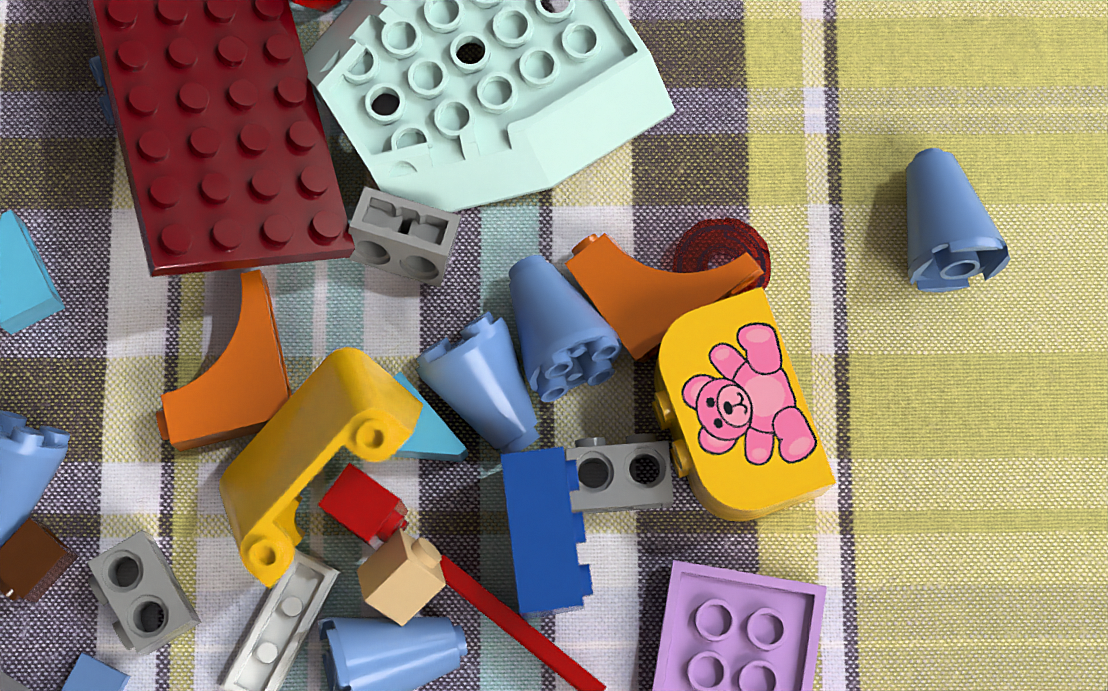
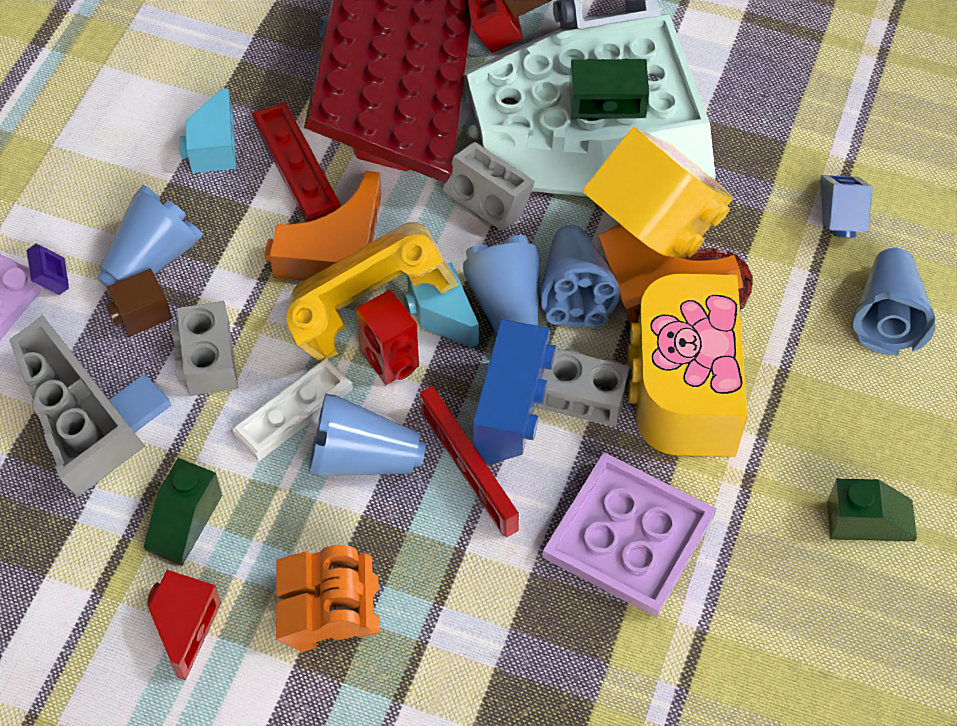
camera: 20 degrees right, 20 degrees down
tan brick [357,528,446,626] -> none
none -> red tile [252,101,341,222]
none -> dark green brick [569,58,649,119]
none -> yellow brick [582,126,734,259]
none -> slope [820,175,873,238]
none -> dark green slope [827,478,917,542]

